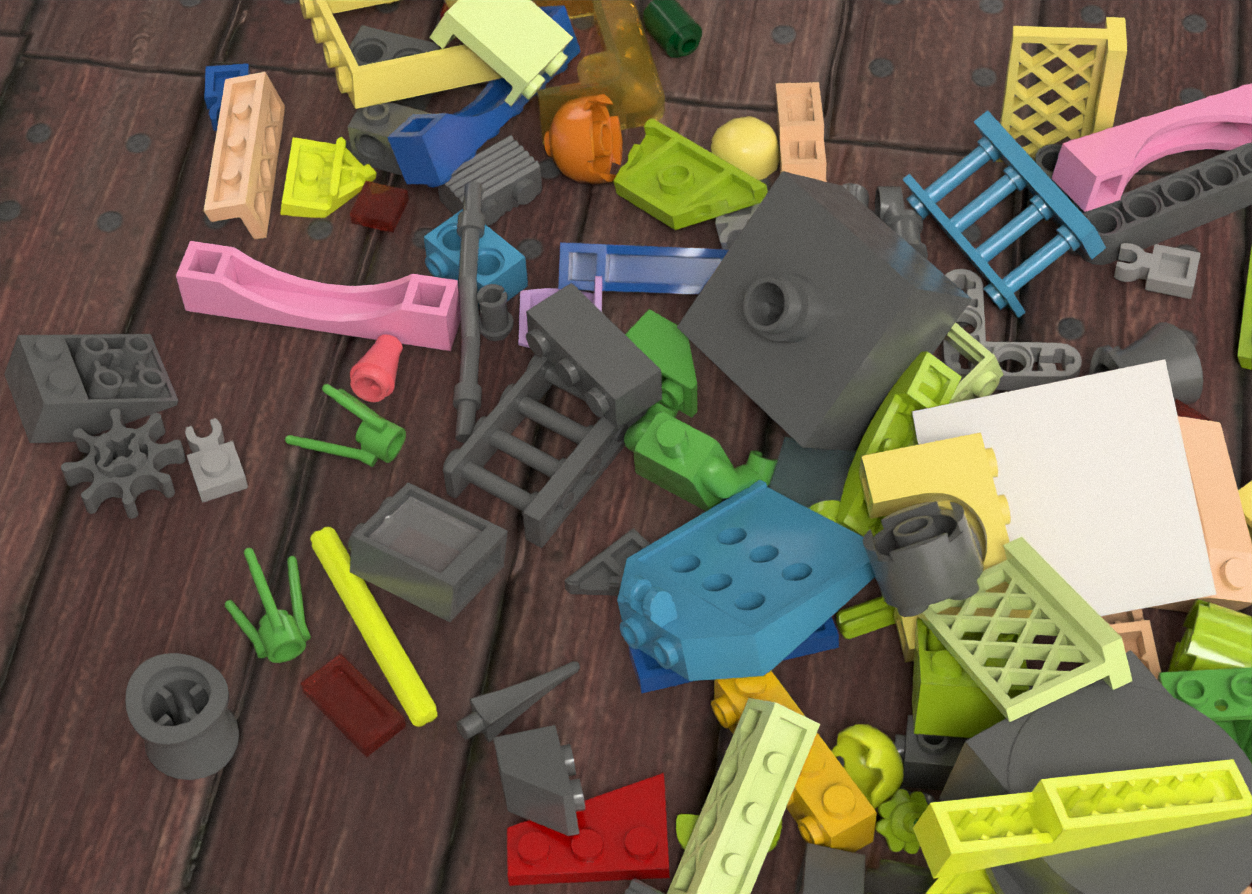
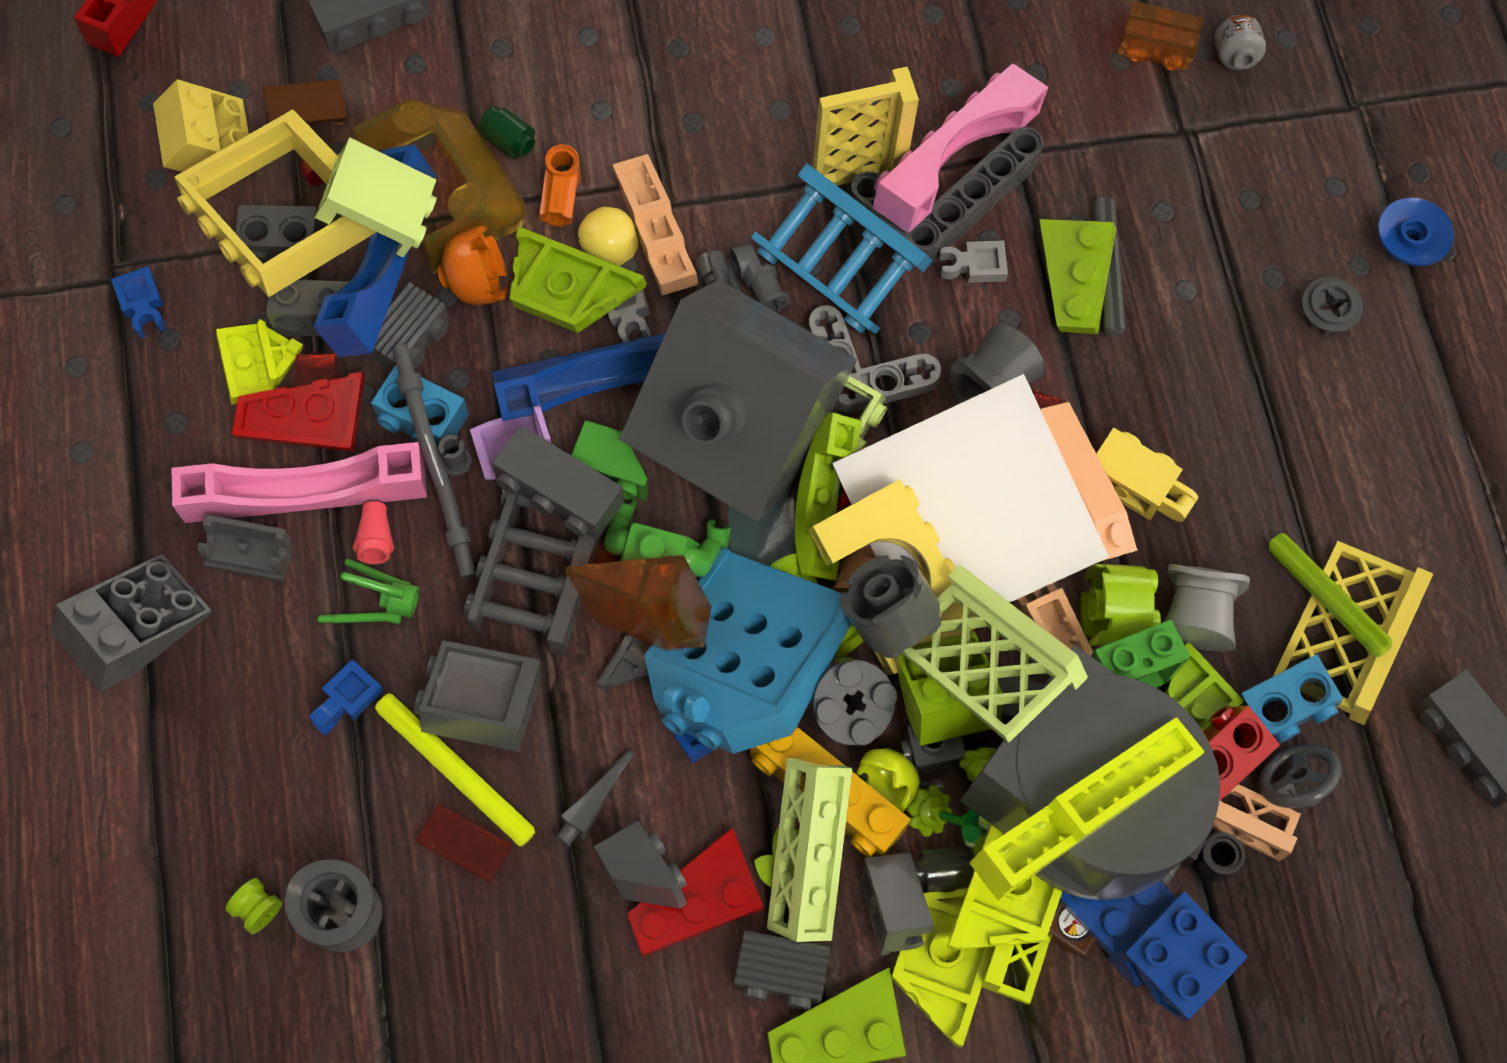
camera: 25 degrees left, 15 degrees up
dark grey gear [61,408,186,519] -> none
light grey plate [185,418,248,503] -> none
light nougat fence [204,72,285,240] -> none
bright green plant [225,548,311,663] -> none
none -> dark grey hinge [198,514,294,582]
none -> lime wheel [225,878,283,935]
none -> red wing [232,371,365,452]
none -> blue plate [309,660,383,736]
none -> orange piece [539,144,581,227]
none -> clear orange slope [565,555,711,650]
none -> dark grey brick [804,656,897,745]

